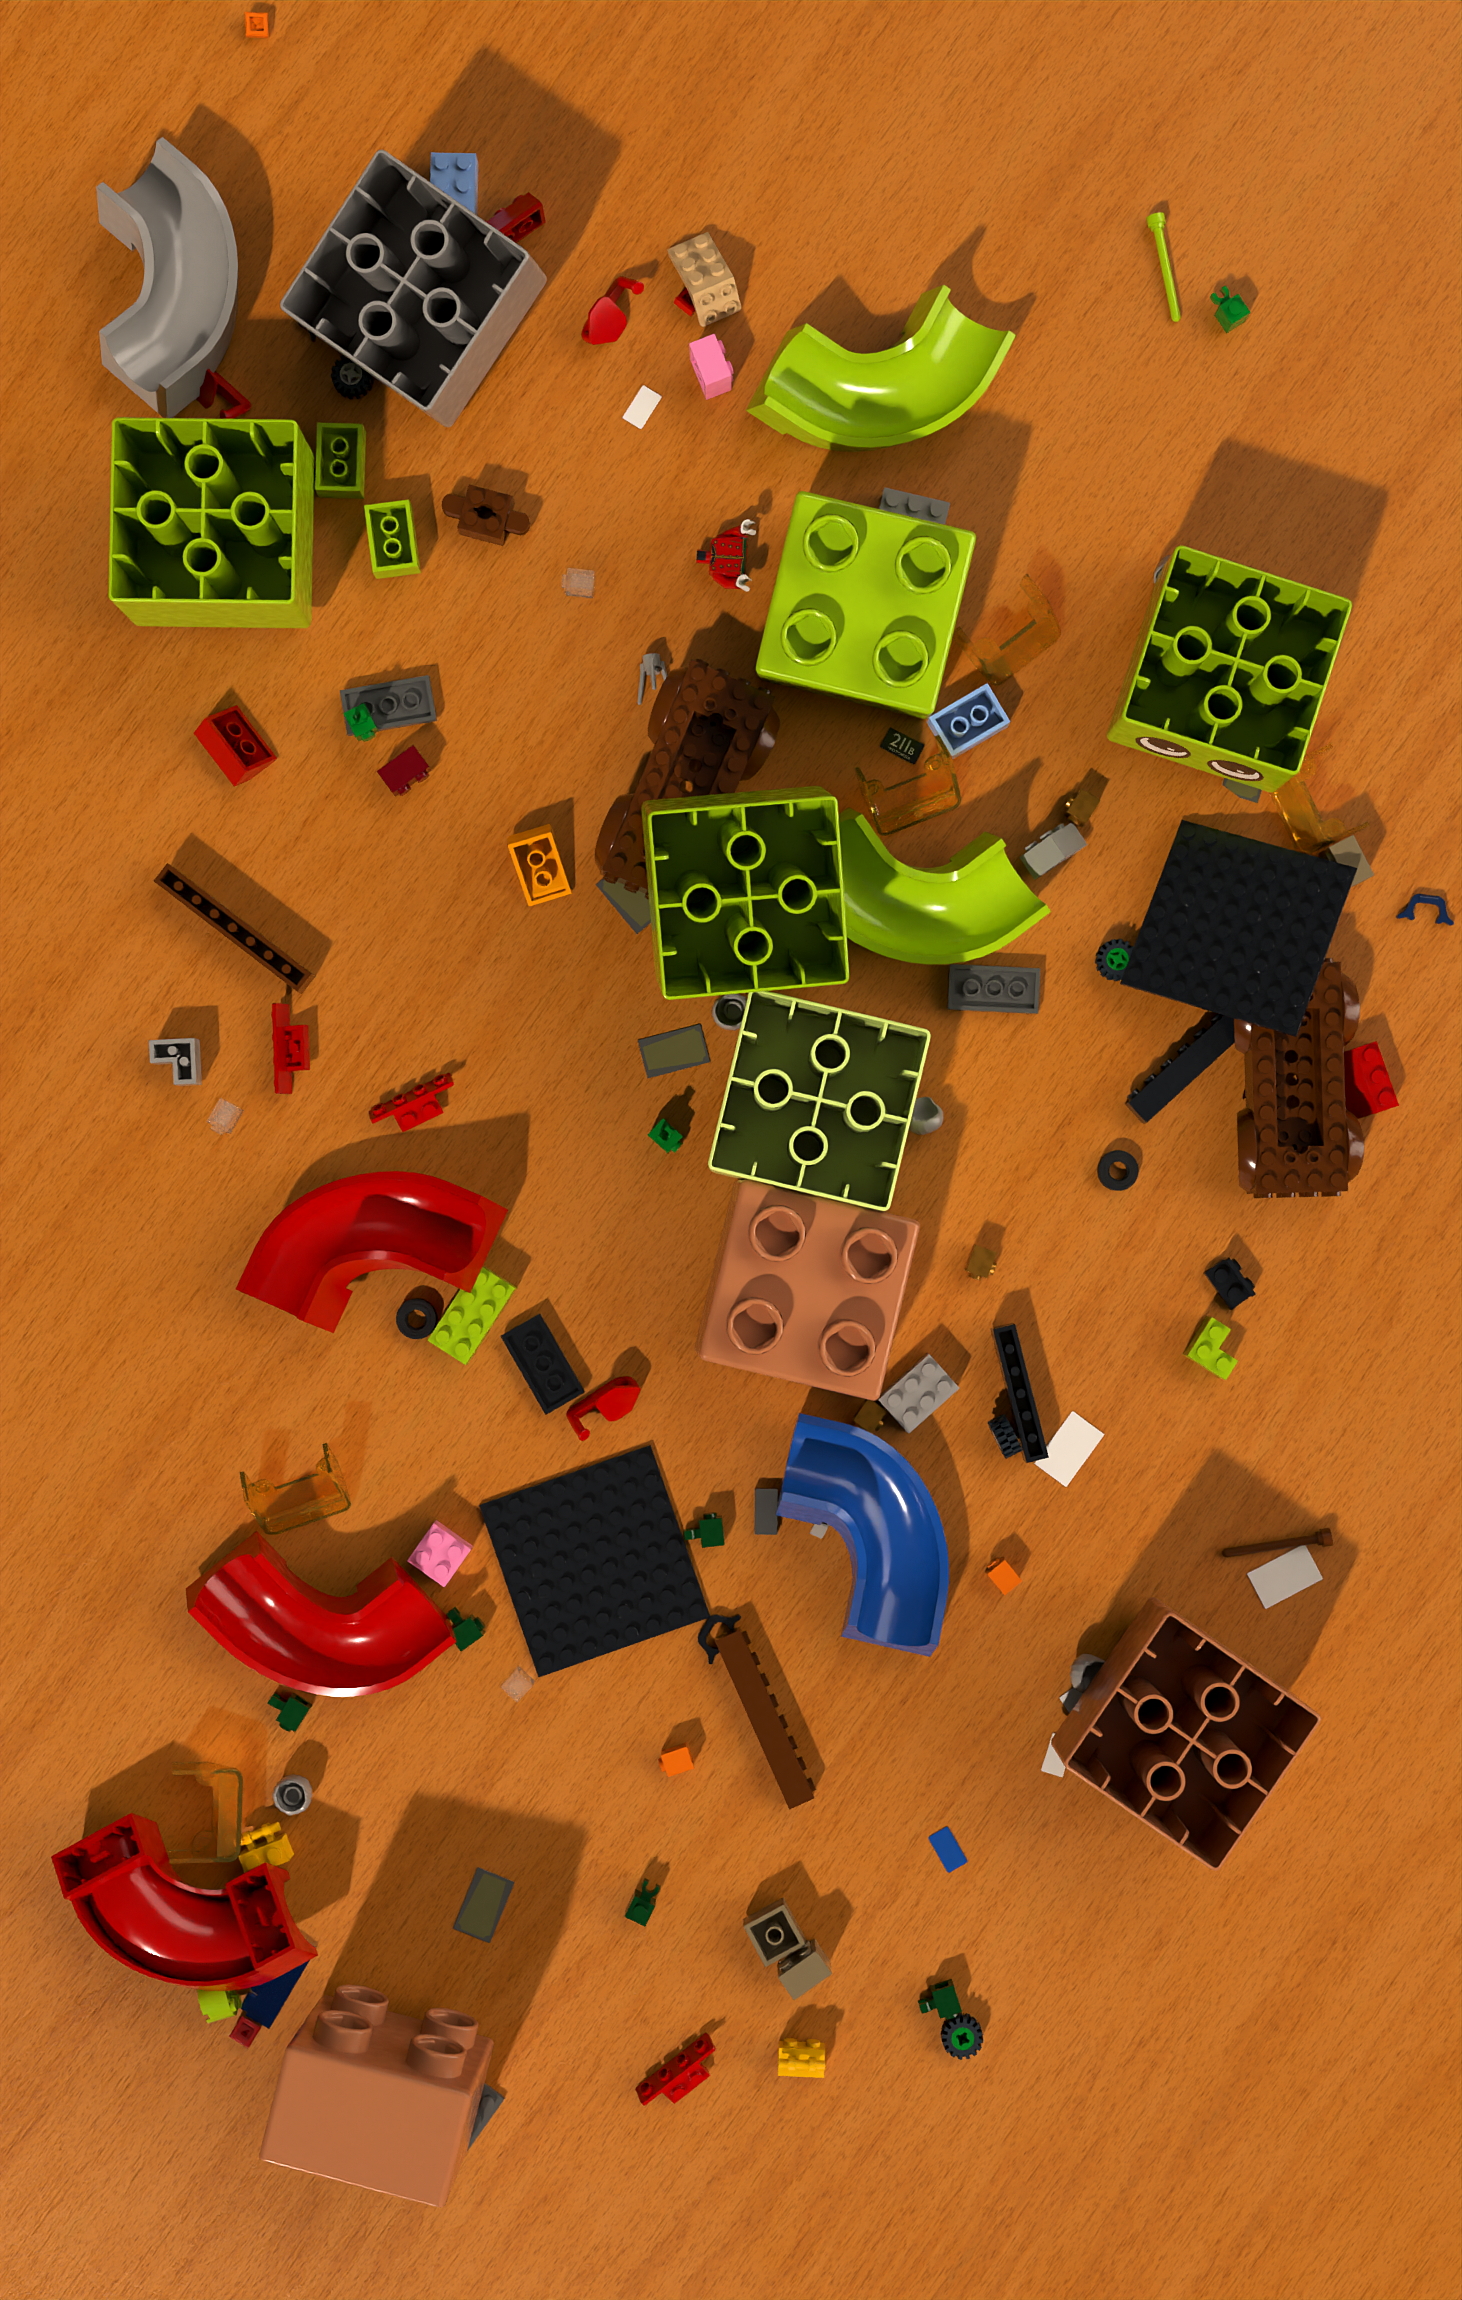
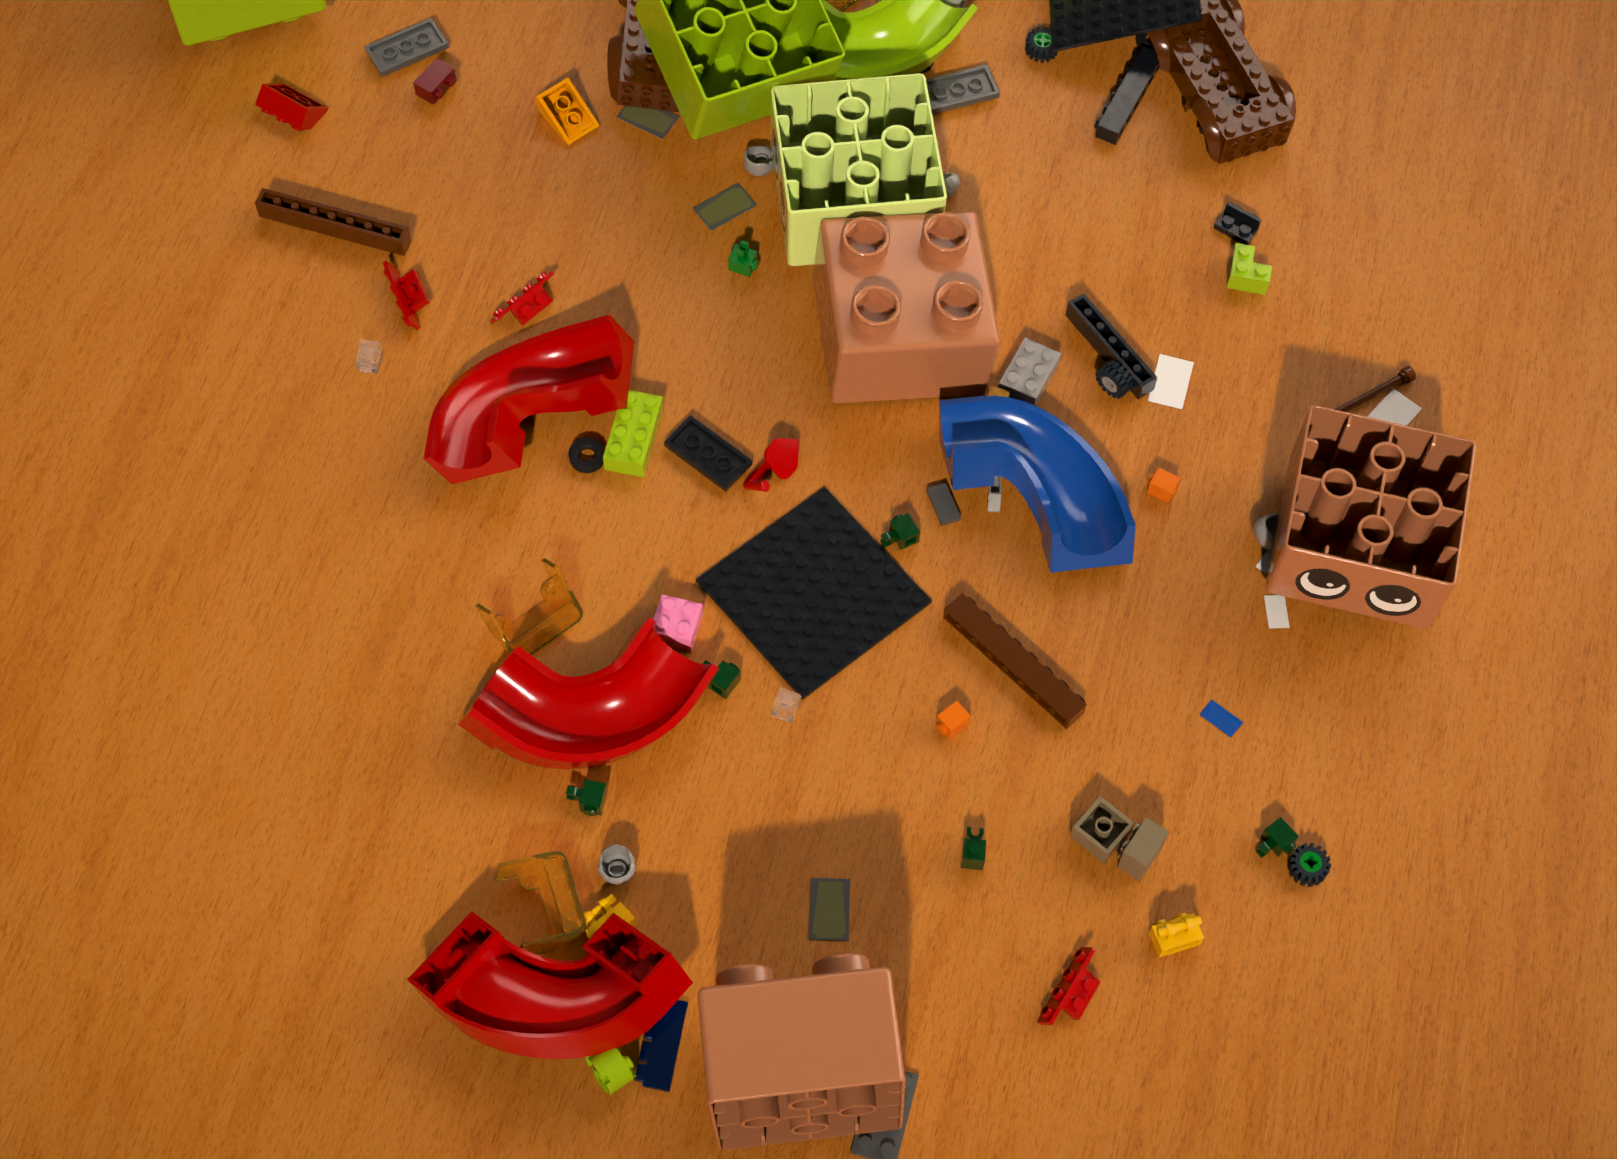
camera: 20 degrees left, 25 degrees down
light grey brick [149,1038,202,1086] -> none
red tile [229,2016,261,2049] -> none
green brick [344,703,379,742] -> none
black helmet [698,1614,741,1664] -> none
pearl gold brick [964,1245,997,1281] -> none
black tyre [1097,1150,1139,1191] -> none
red slope [1344,1041,1399,1119] -> none

